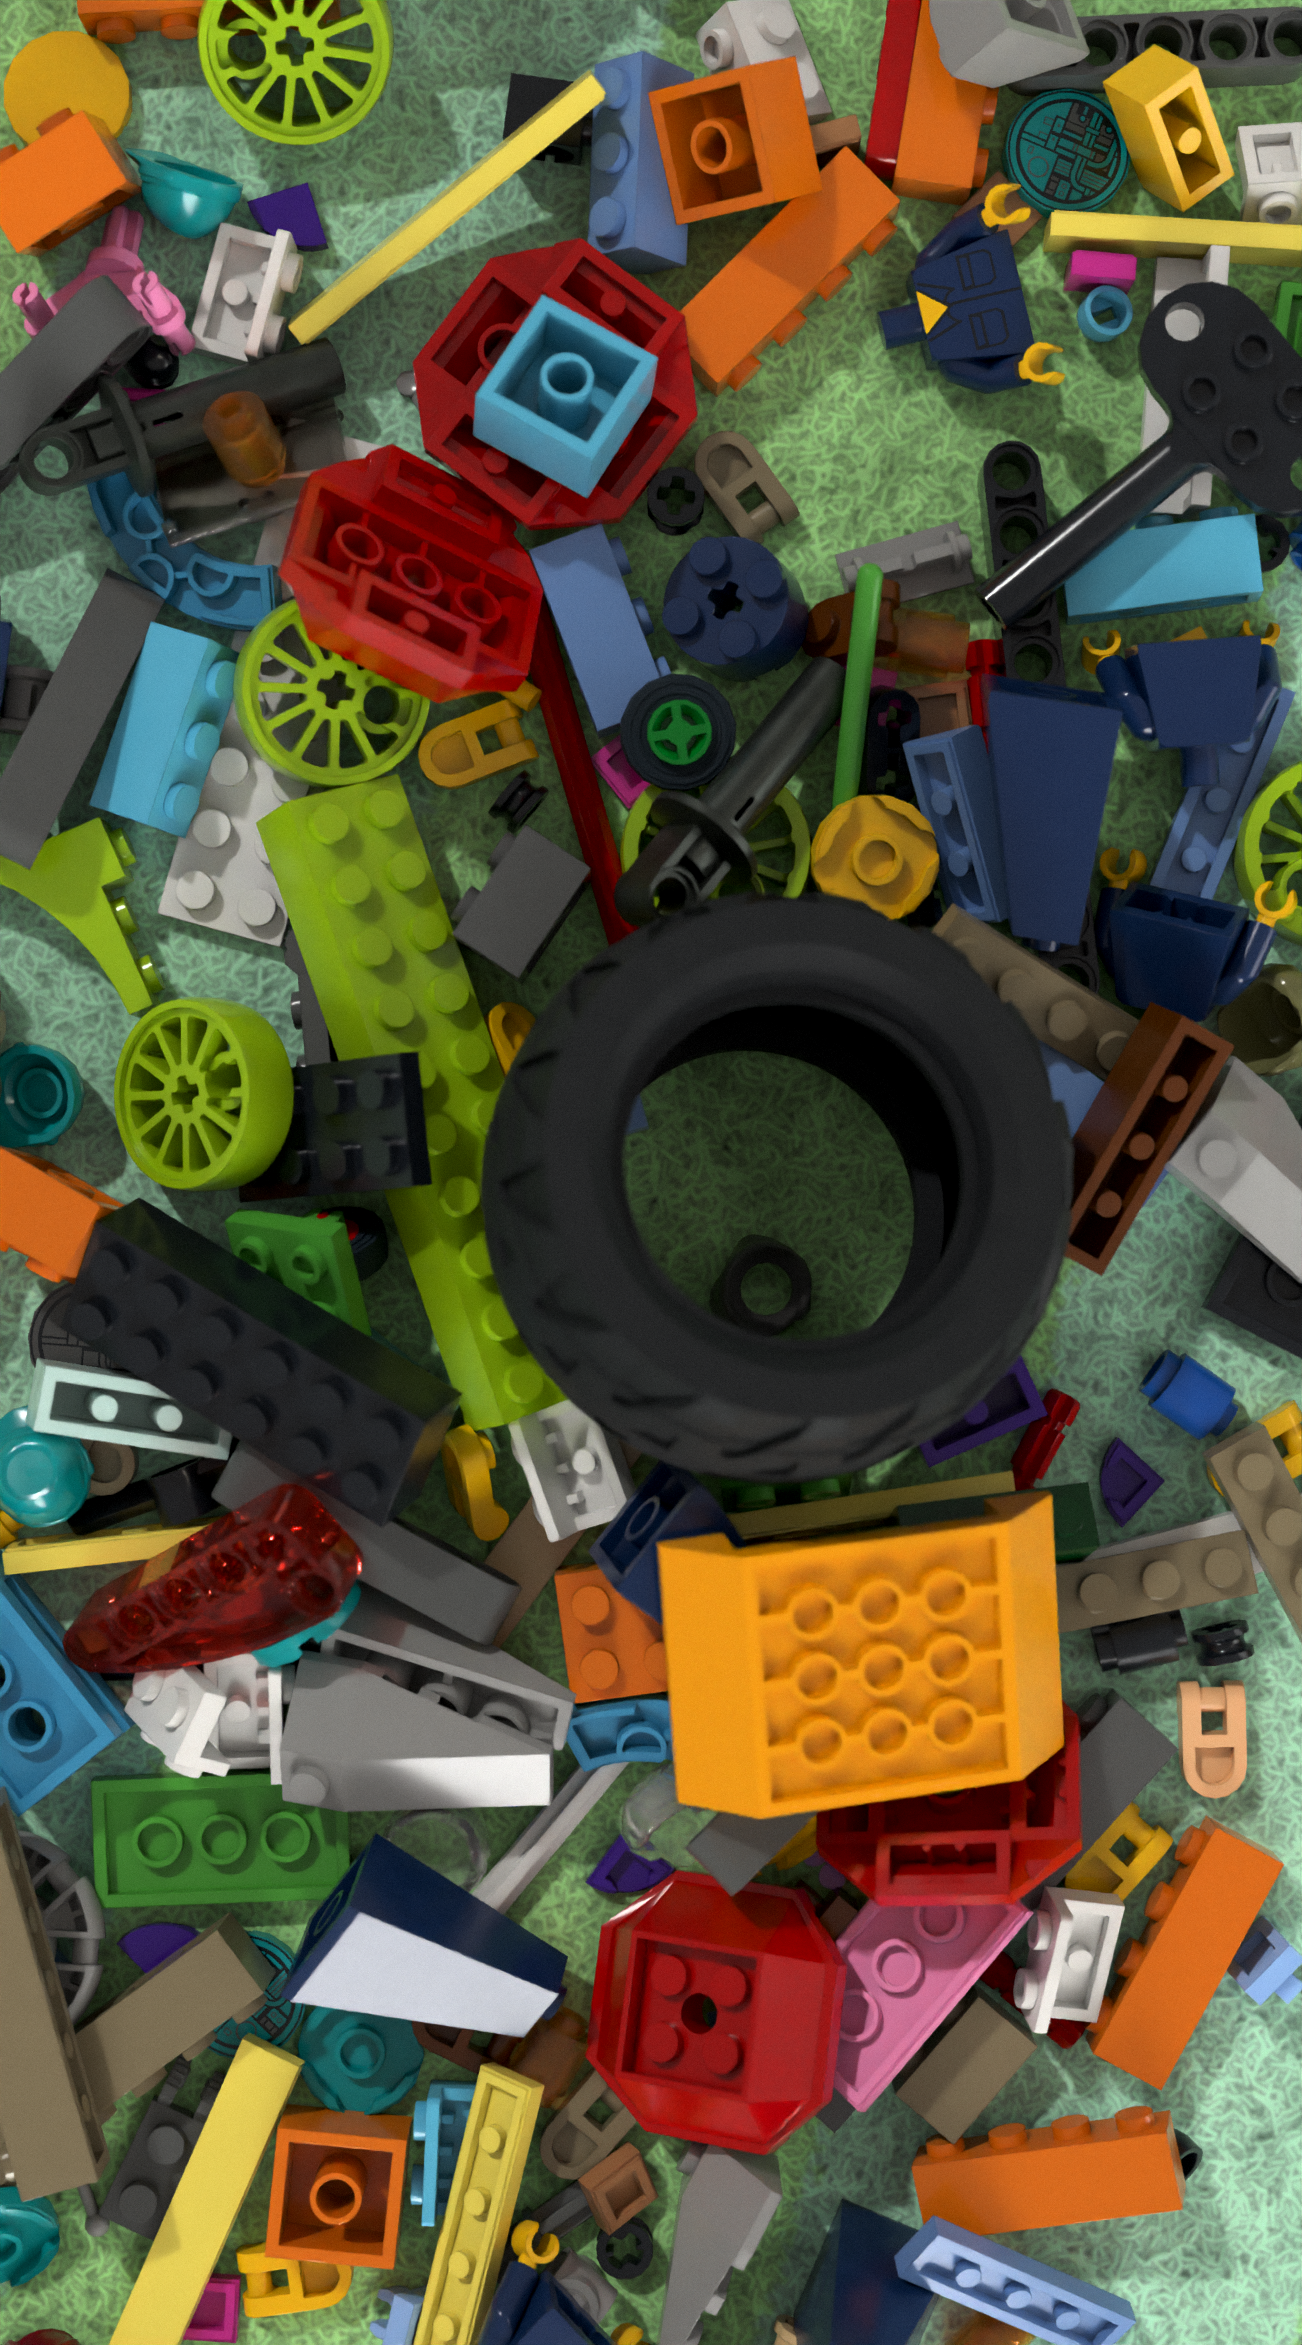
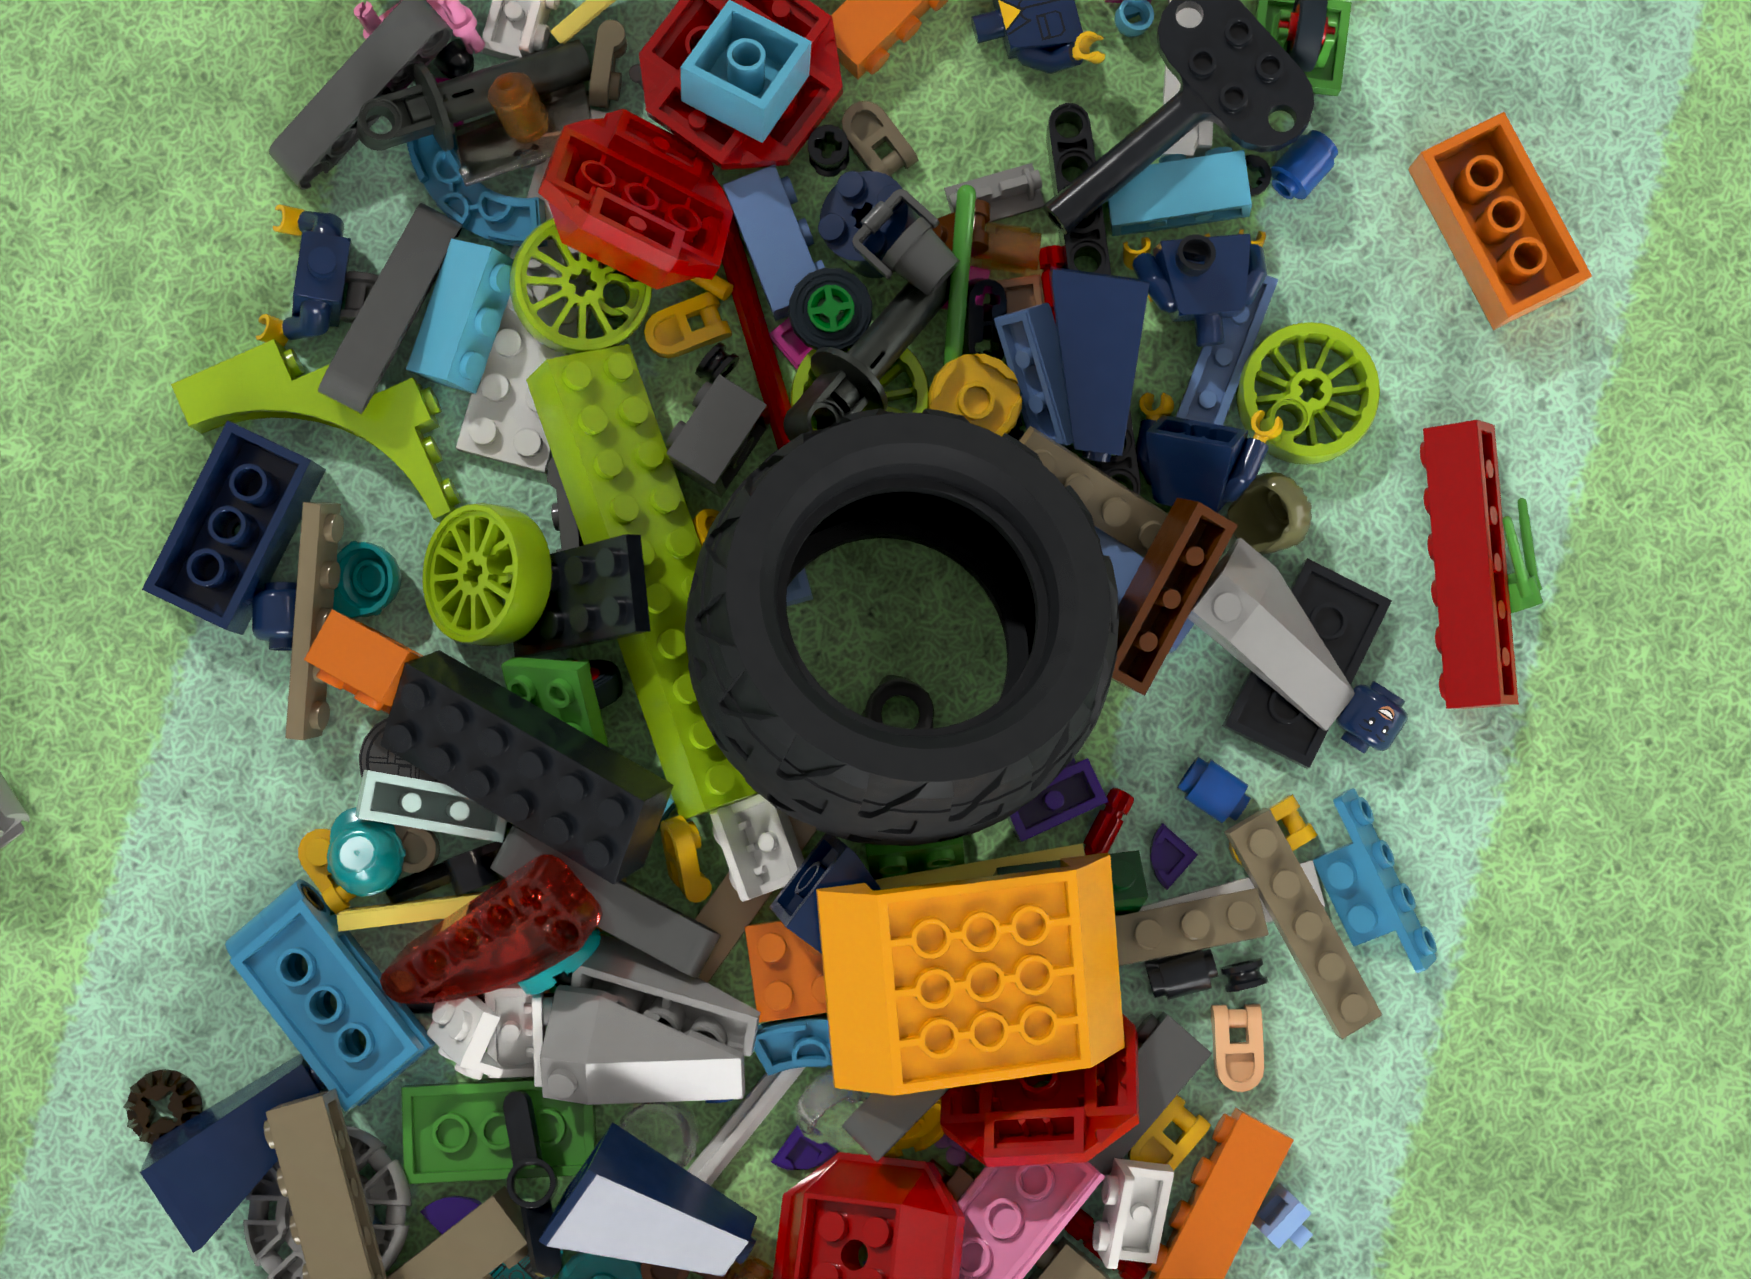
camera: 10 degrees right, 5 degrees down
none -> black piece [503,1091,562,1278]
none -> dark tan plate [589,20,627,108]
none -> dark grey piece [852,189,960,296]
none -> black hinge [1175,234,1216,277]

